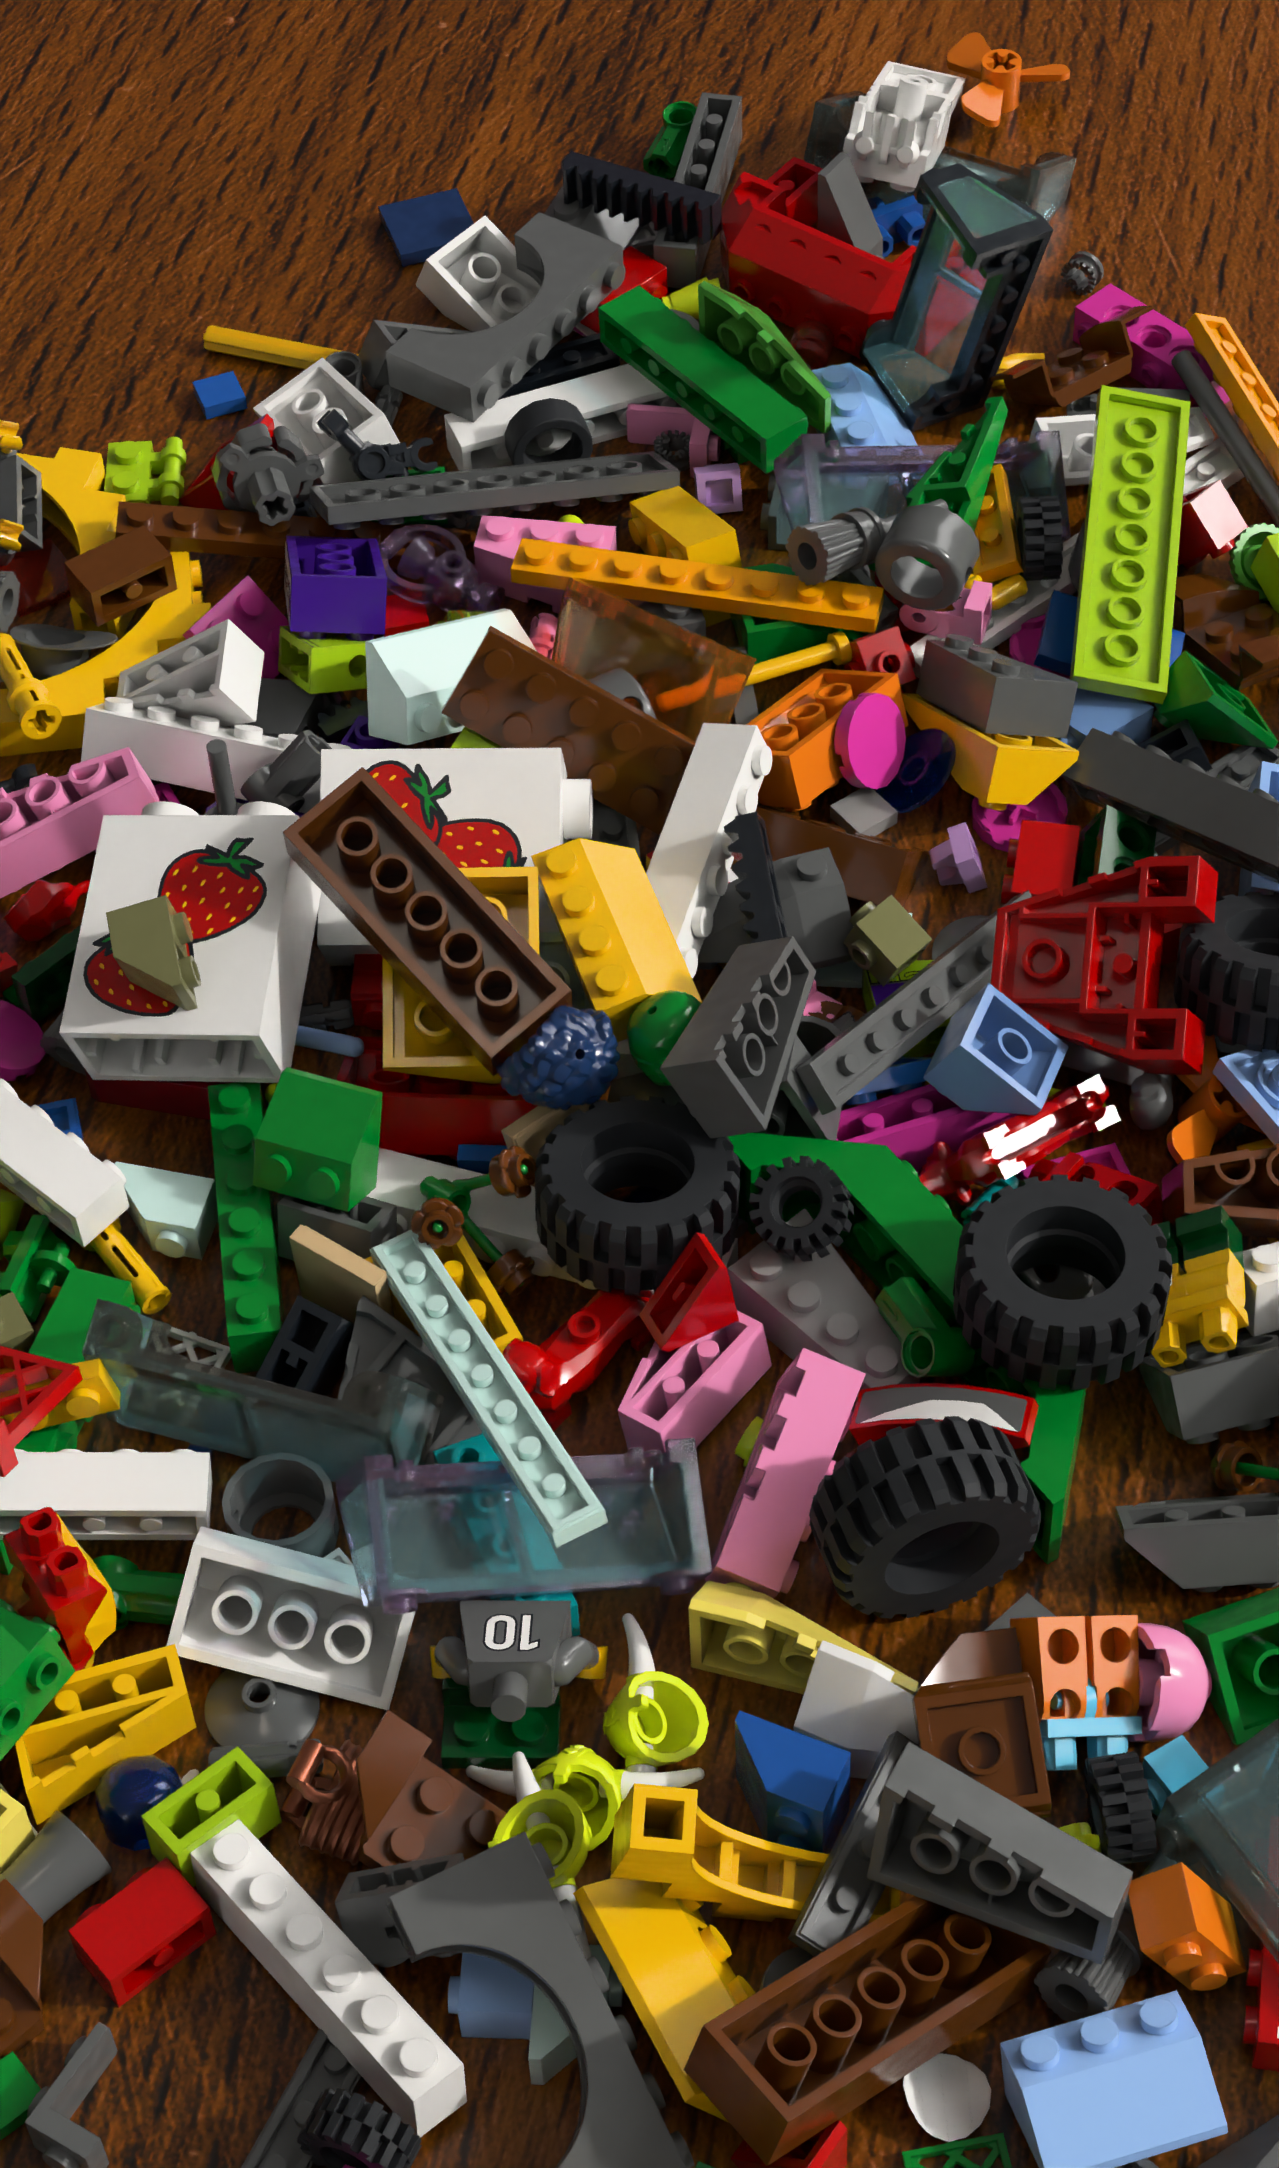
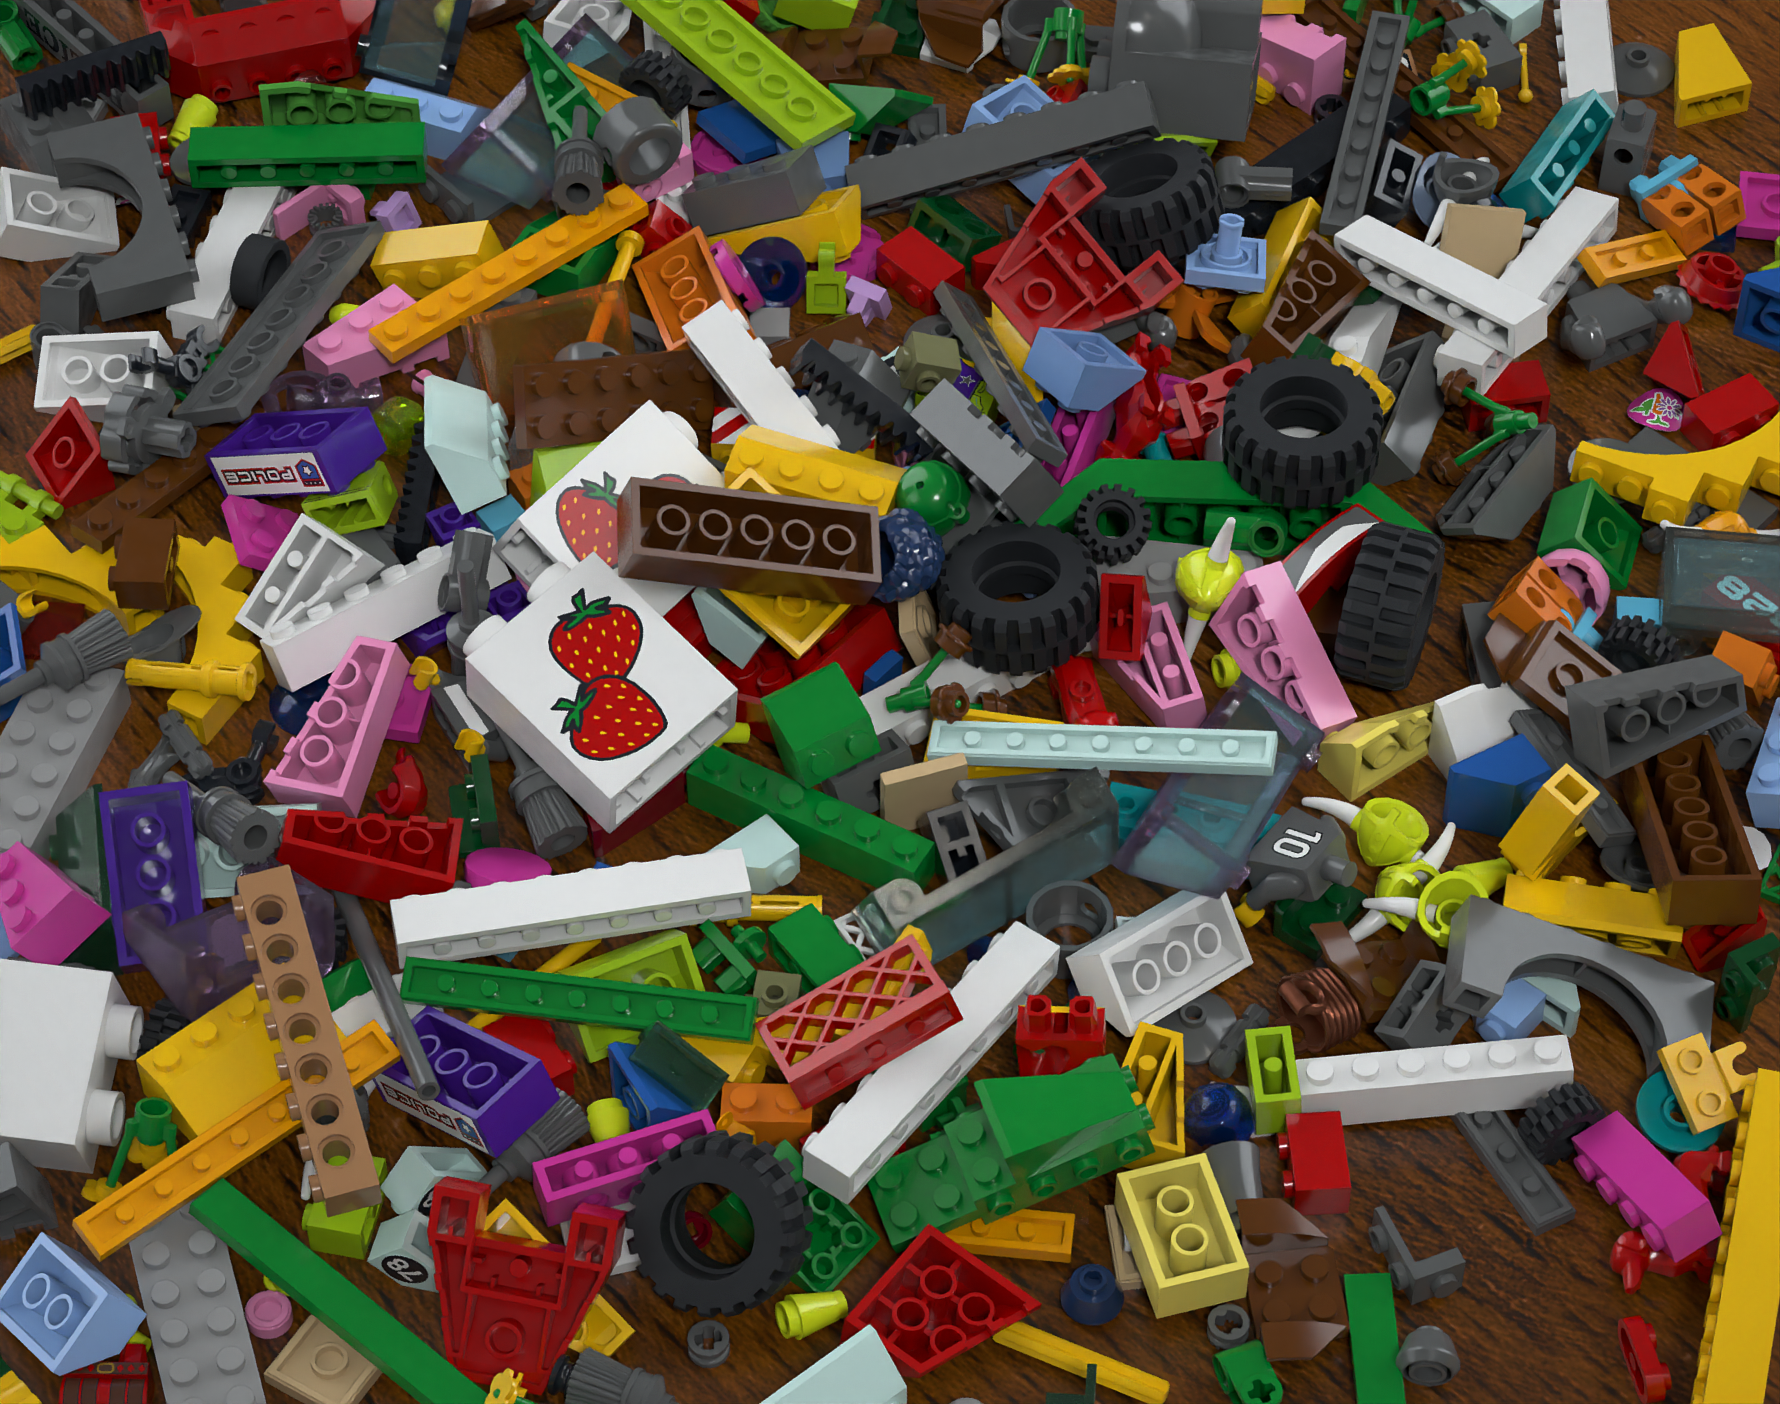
camera: 55 degrees left, 0 degrees up
olive slope [106,895,201,1011] -> none
none -> lime plate [806,242,847,314]
none -> neon yellow helmet [1175,517,1244,660]

